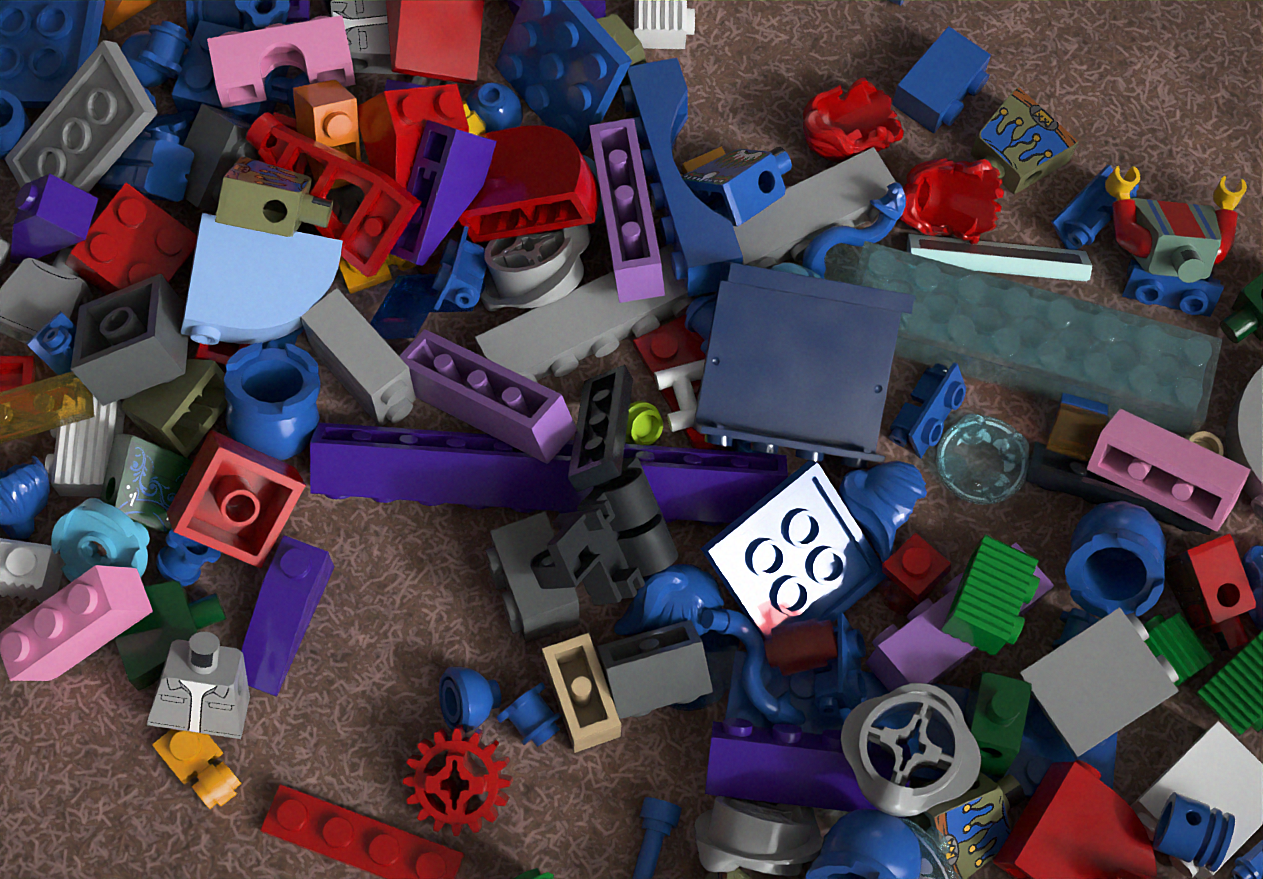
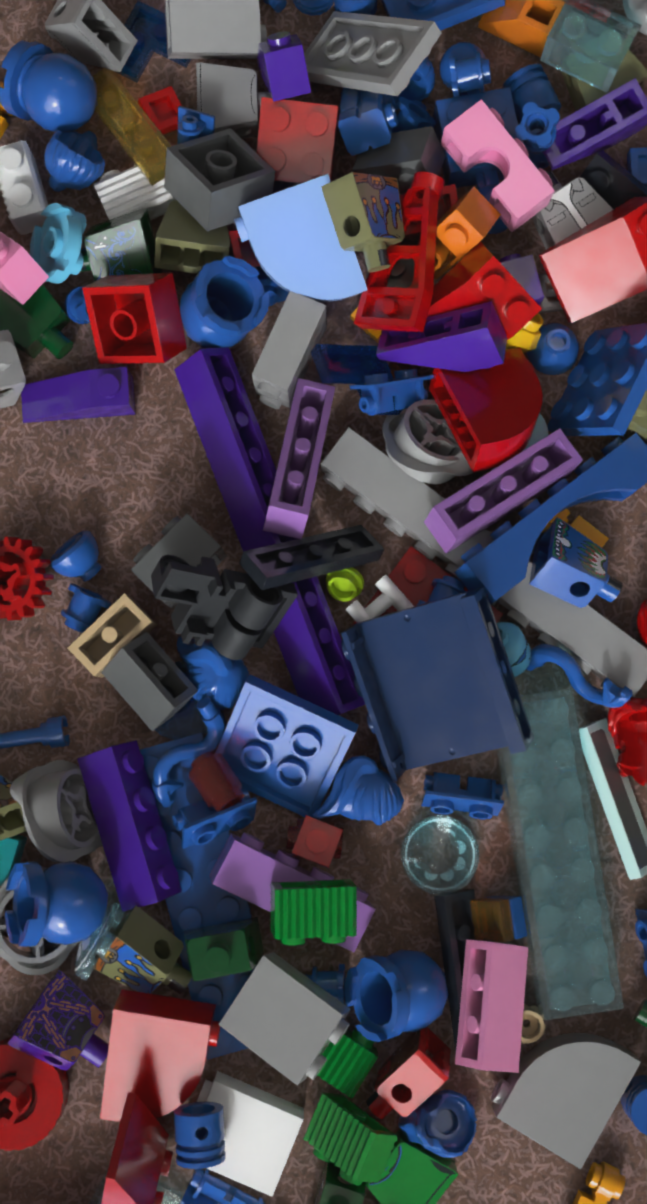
camera: 70 degrees right, 15 degrees up
light grey piece [841,683,981,817] -> none

